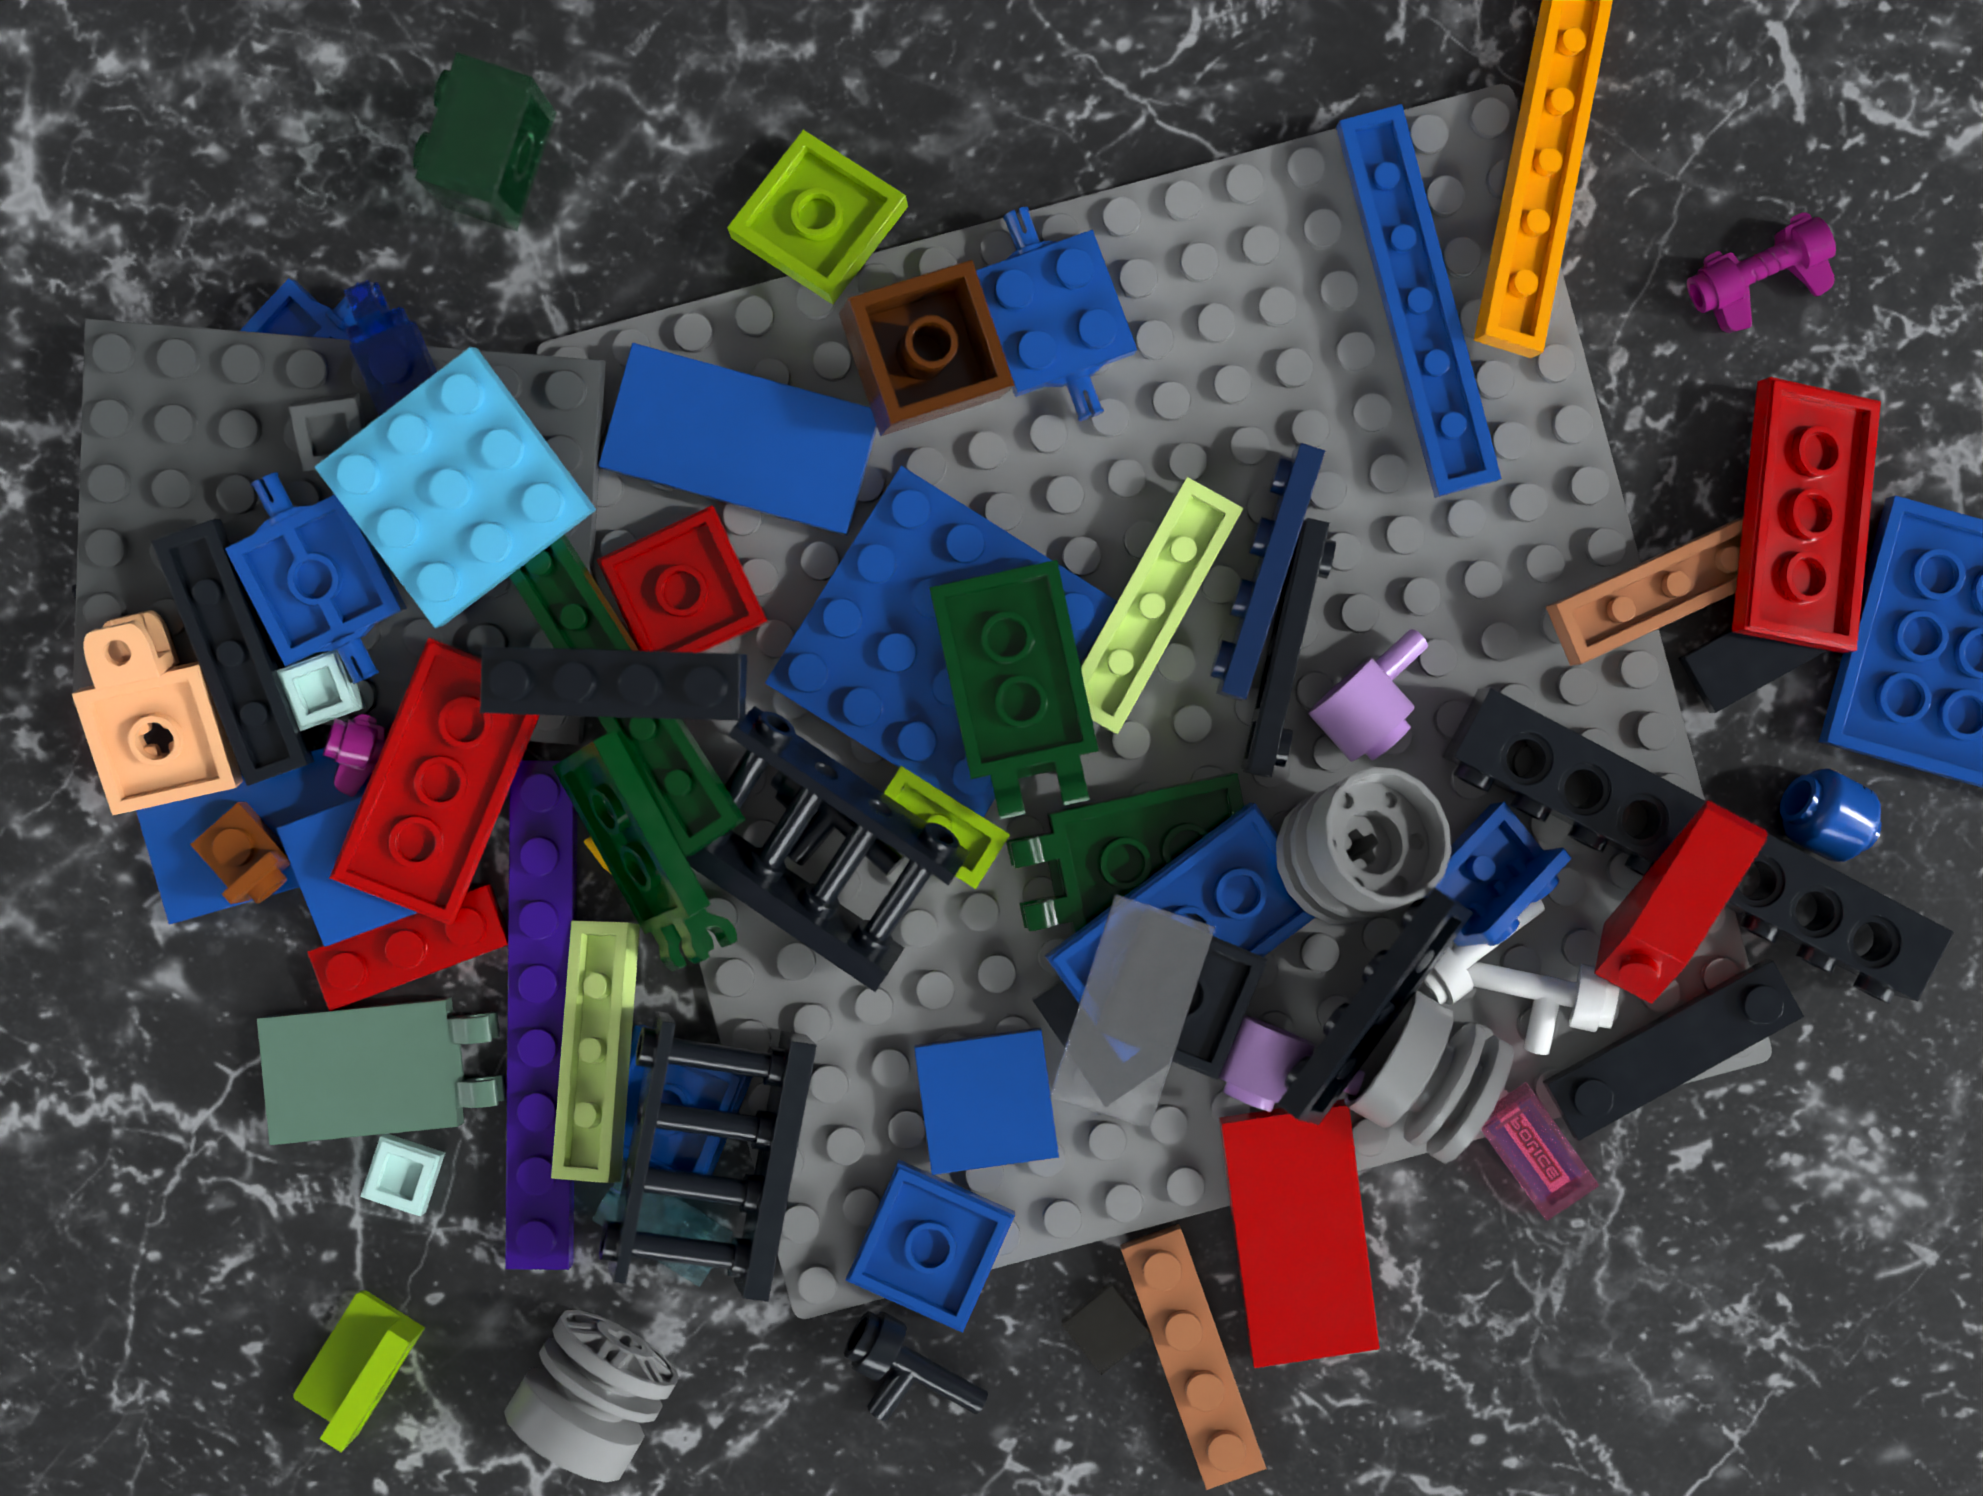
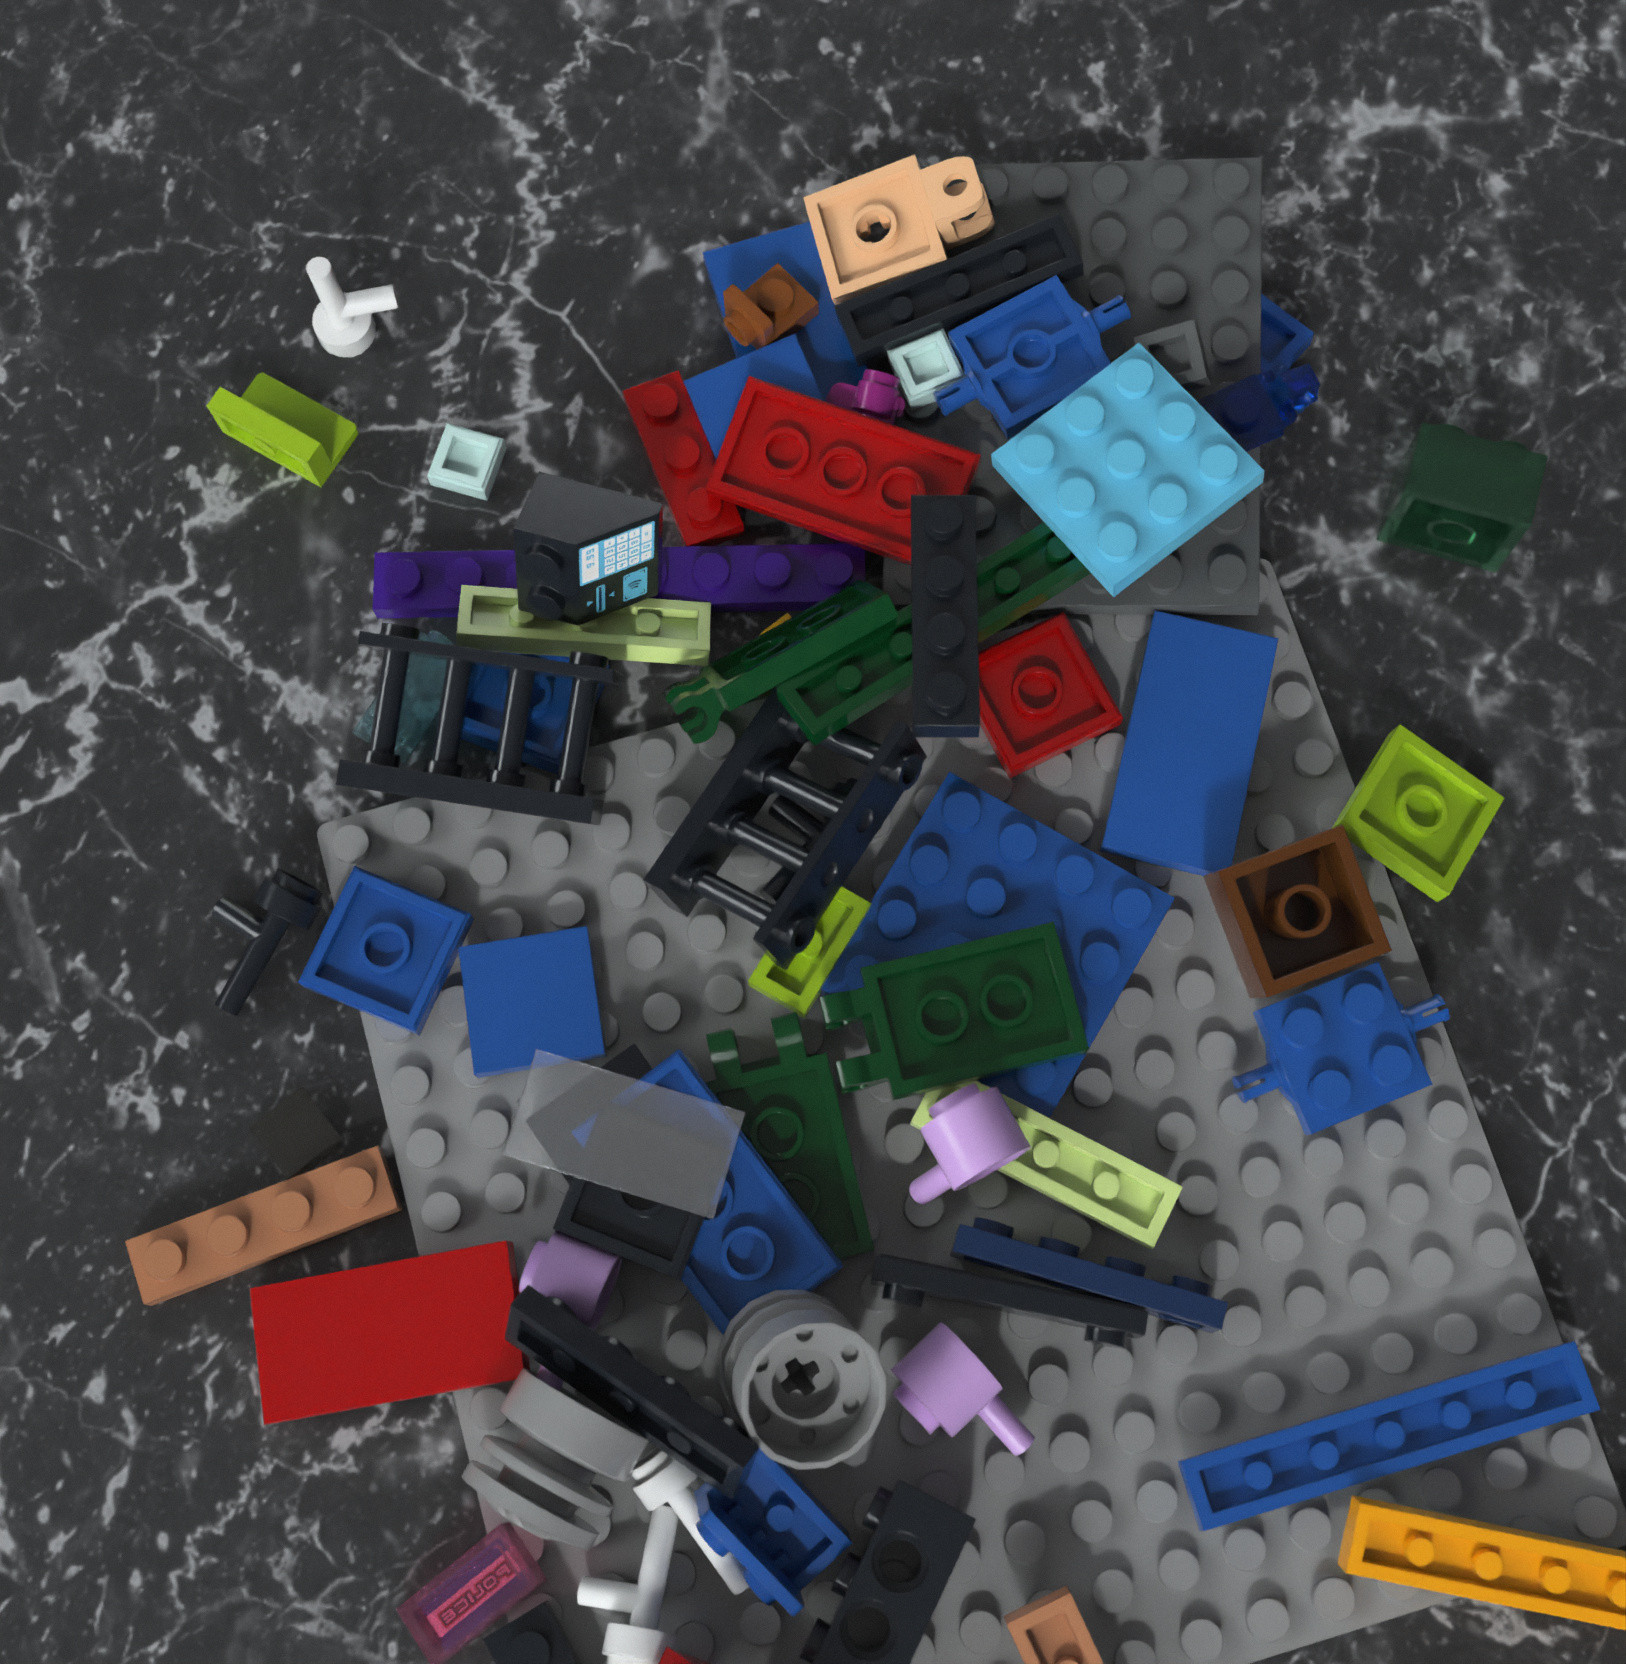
camera: 95 degrees right, 15 degrees down
sand green tile [257,997,506,1145] -> none
light grey wheel [504,1310,679,1482] -> none
none -> white piece [306,257,399,357]
none -> black slope [513,472,663,626]
none -> lavender piece [909,1083,1031,1205]

